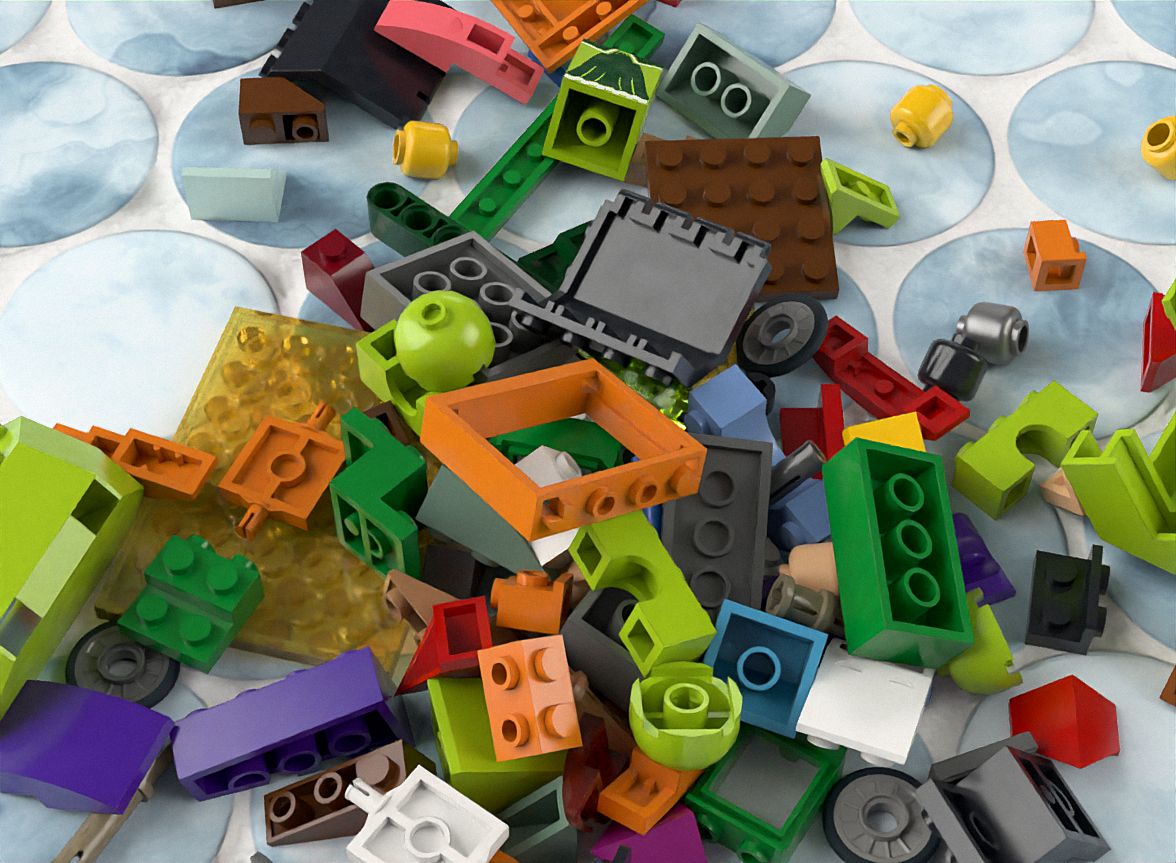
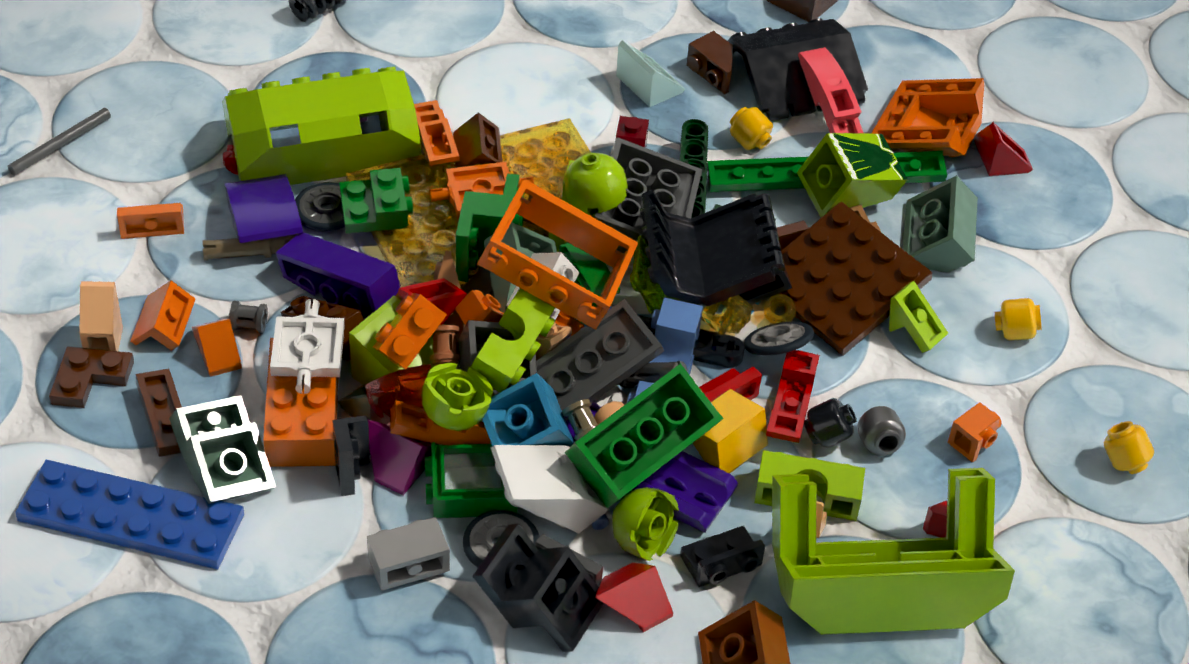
camera: 50 degrees right, 5 degrees down
none -> reddish brown panel [453,112,503,168]

